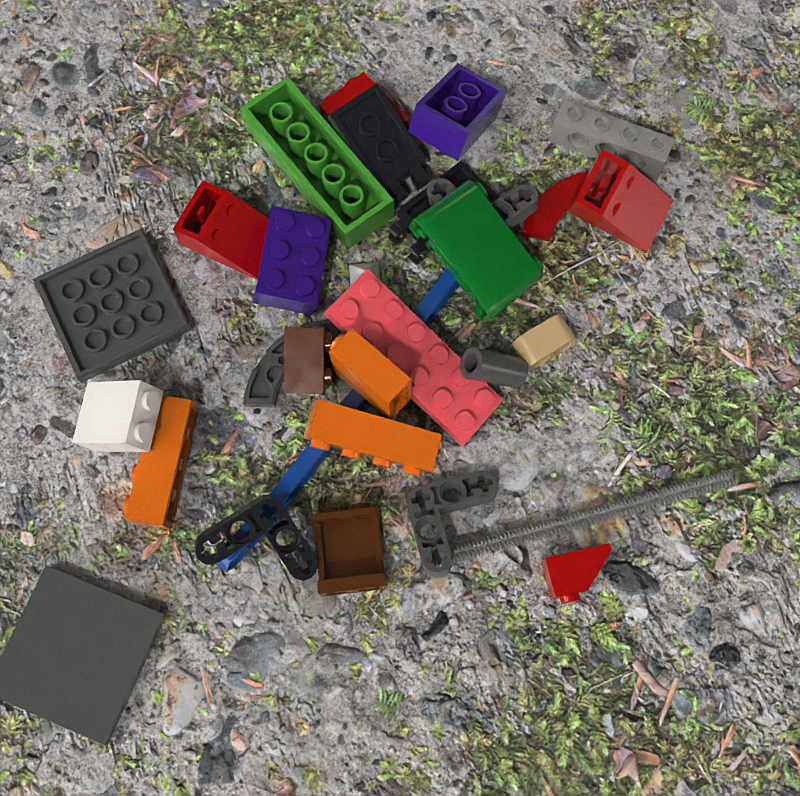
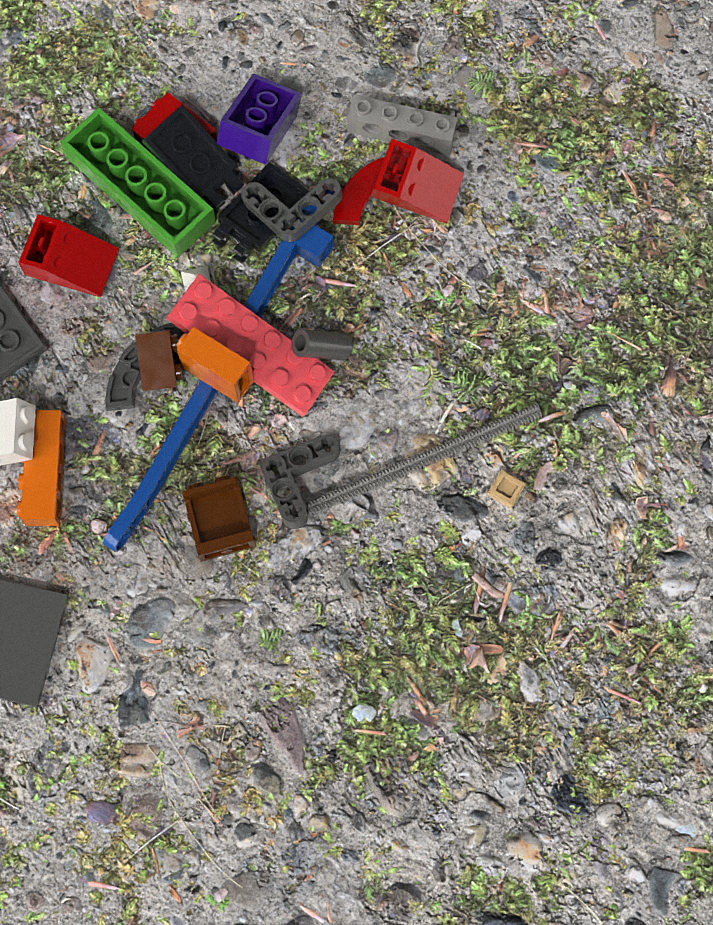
camera: 10 degrees left, 0 degrees up
black beam [194,494,318,580] -> none
dark purple brick [252,206,332,315] -> none
orange brick [303,399,442,477] -> none
green windscreen [409,180,543,323] -> none
tan beam [512,314,578,370] -> none
red slope [541,543,612,604] -> none
none -> tan tile [487,470,526,509]

